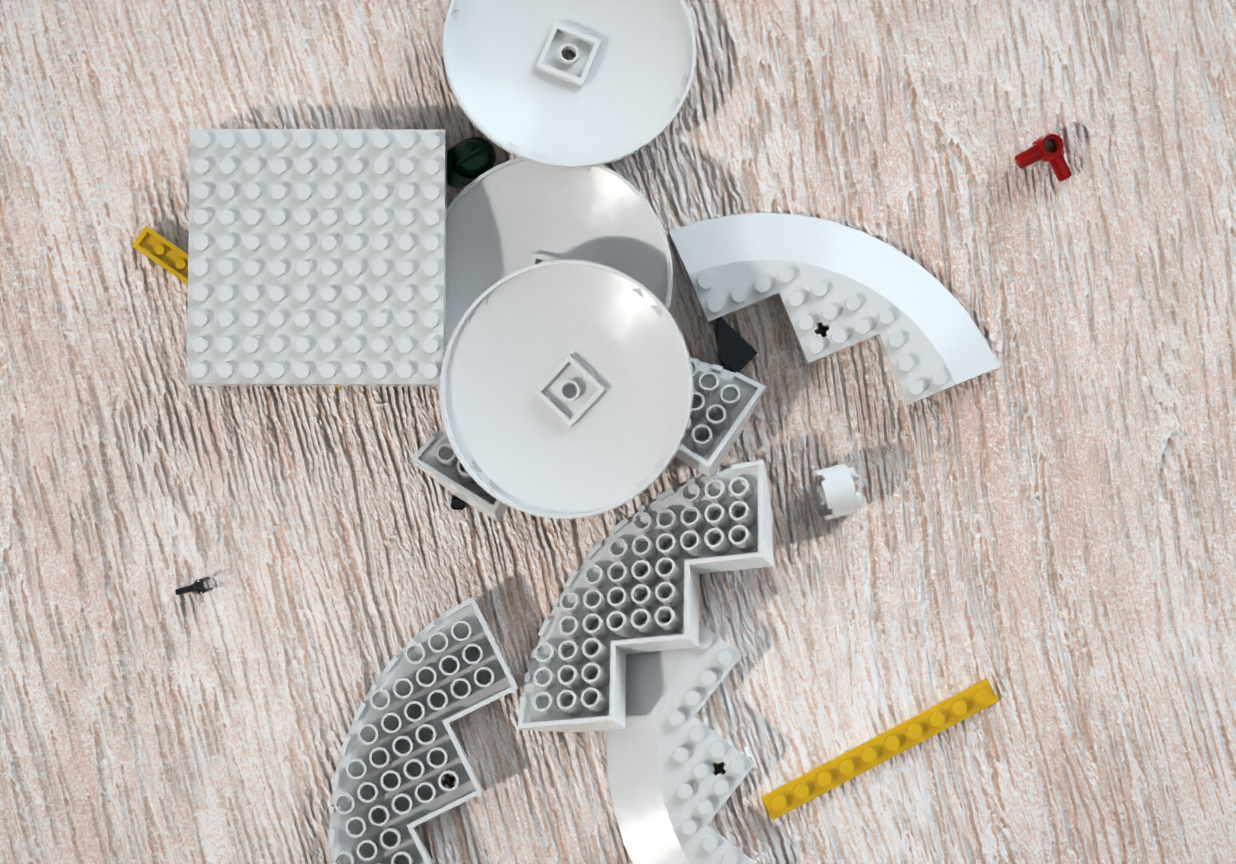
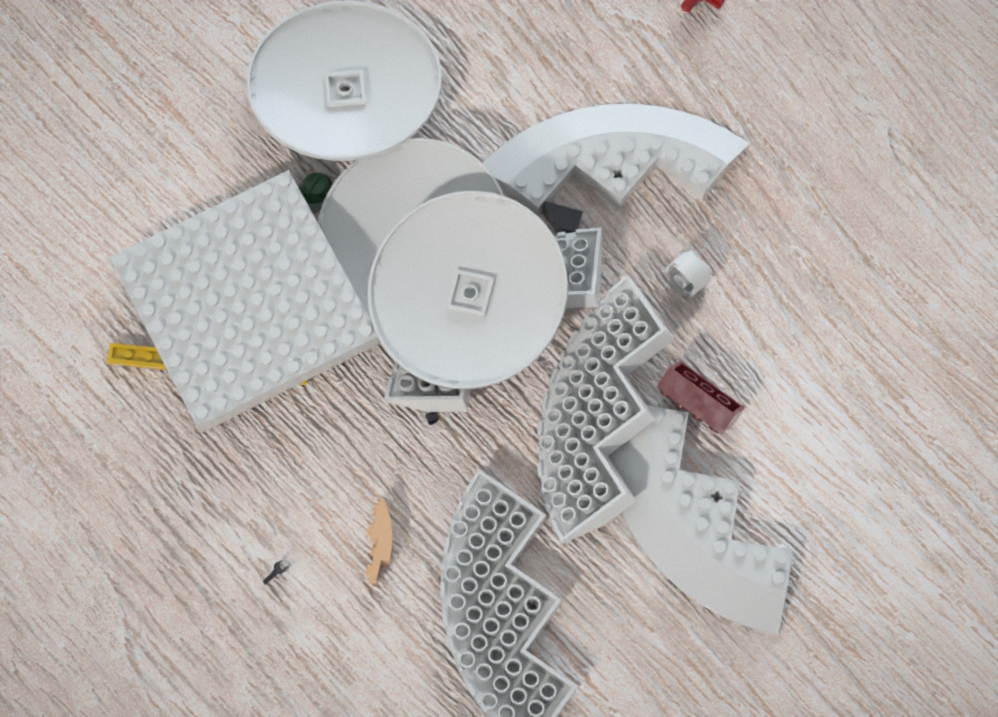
camera: 30 degrees left, 15 degrees down
yellow plate [761,678,999,820] -> none
none -> light nougat slope [366,498,393,585]
none -> brick [656,360,745,435]

